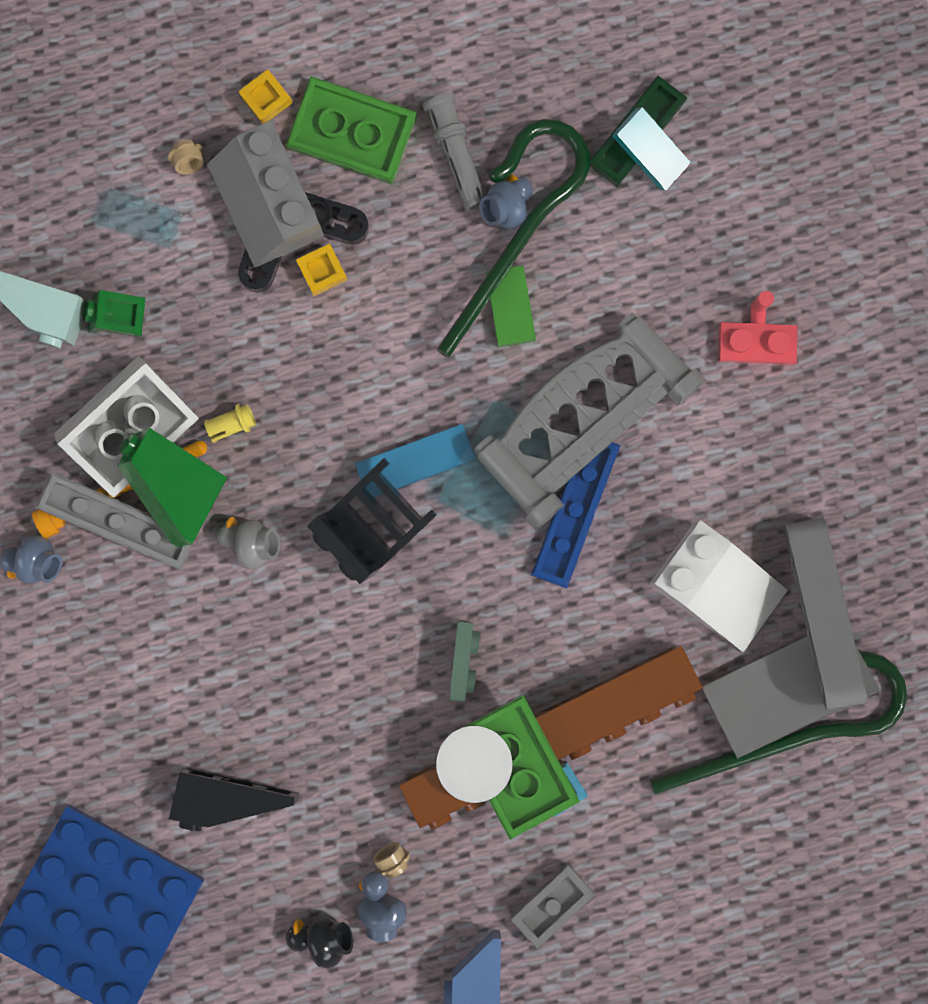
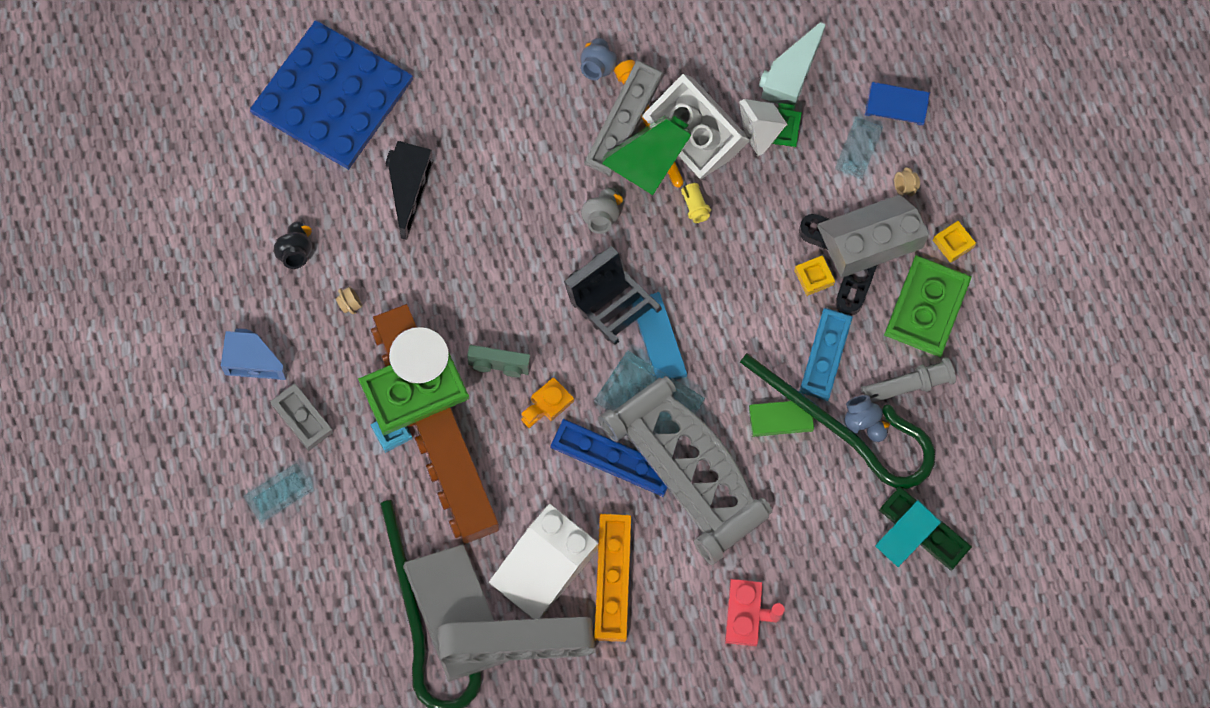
camera: 90 degrees right, 15 degrees down
sand blue animal [358,871,407,942] -> none
none -> clear light blue tile [243,463,314,524]
none -> light orange plate [521,377,574,428]
none -> light orange plate [594,514,631,642]
none -> white slope [739,99,787,156]
none -> dark azure tile [799,308,853,401]
none -> blue hinge [865,82,930,126]

